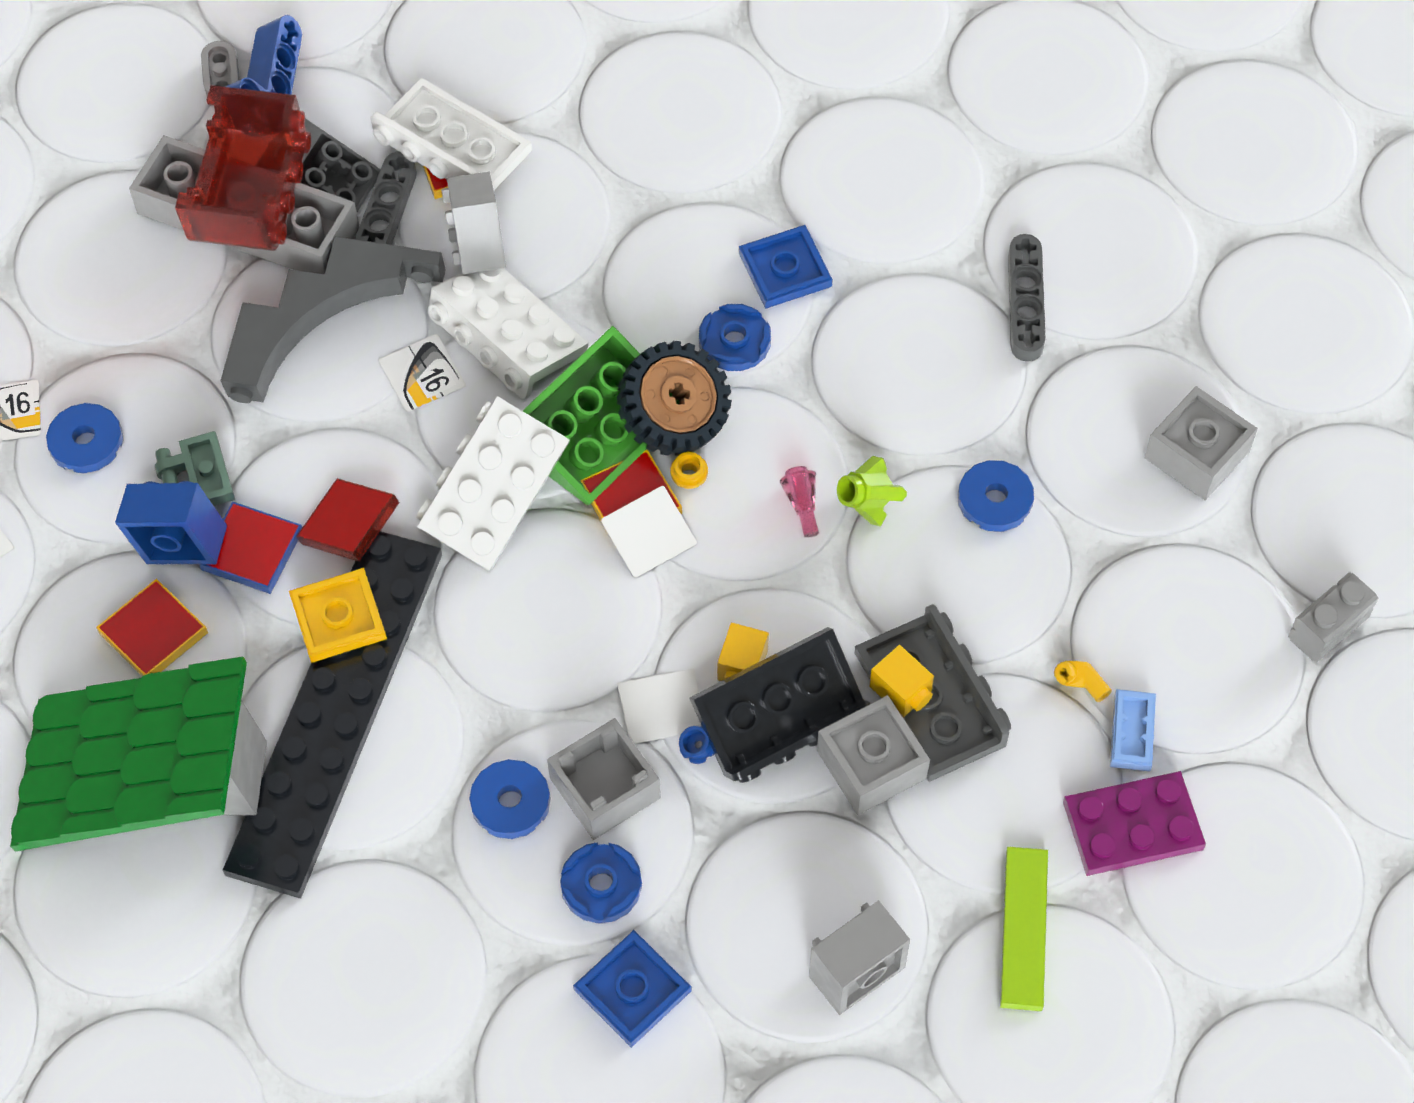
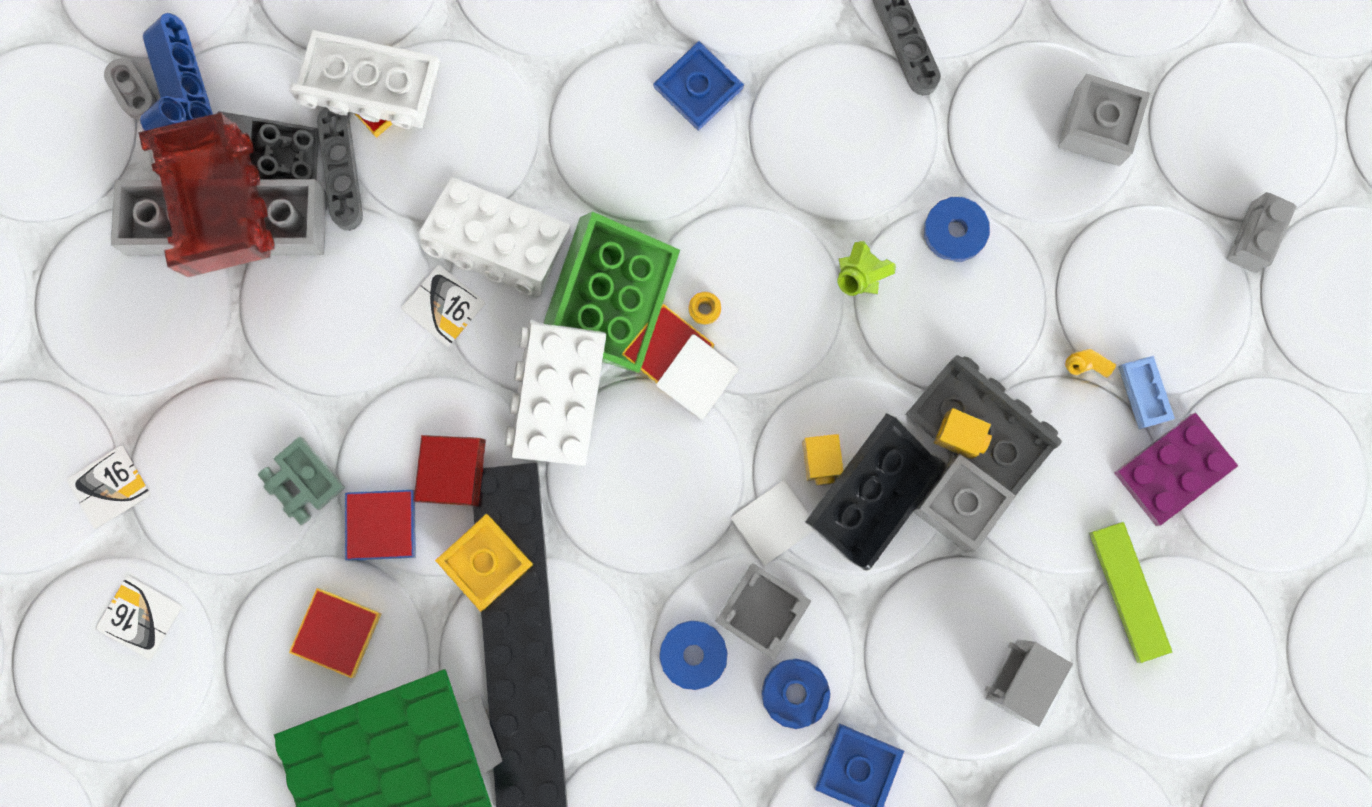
camera: 25 degrees left, 20 degrees up
blue tile [46,403,124,473] -> none
blue brick [115,481,227,564] -> none
dark grey arch [220,236,446,403] -> none
light grey container [441,171,506,274] -> none
wheel [617,341,732,456] -> none
blue plate [679,726,714,764] -> none
blue tile [699,304,771,371] -> none
clear pink cone [779,466,819,537] -> none

